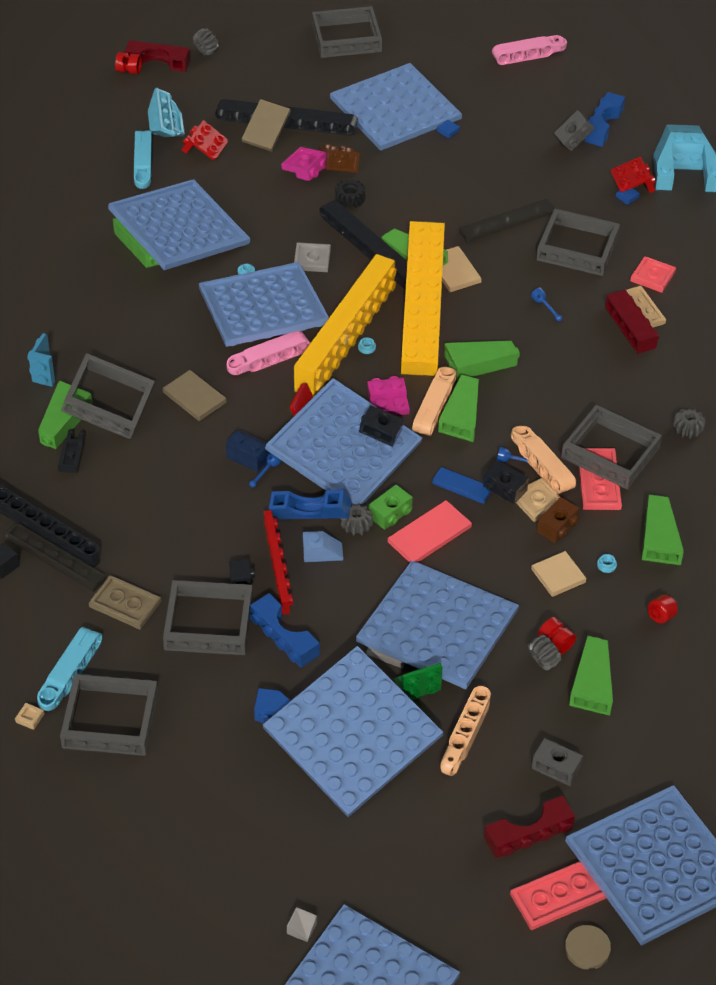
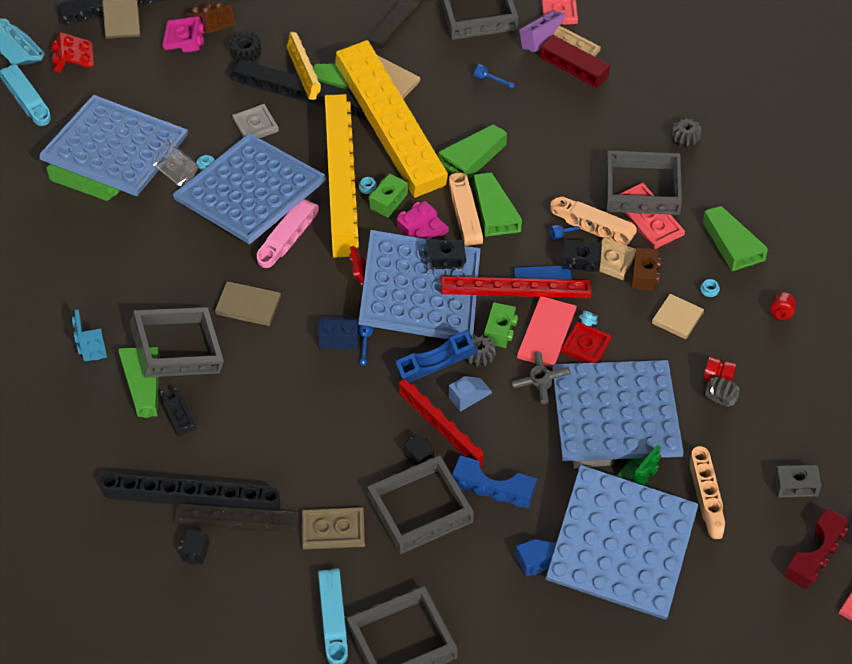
camera: 30 degrees left, 5 degrees up
bright green slope [569,636,613,716] -> none
none -> clear slope [153,138,199,187]
none -> yellow plate [286,32,321,100]
none -> bright green brick [369,174,408,218]
none -> red tile [440,276,592,298]
none -> dark grey bar [512,352,571,404]
none -> medium lavender slope [520,11,566,52]
none -> red tile [561,322,612,363]
none -> medium azure plate [579,311,598,326]

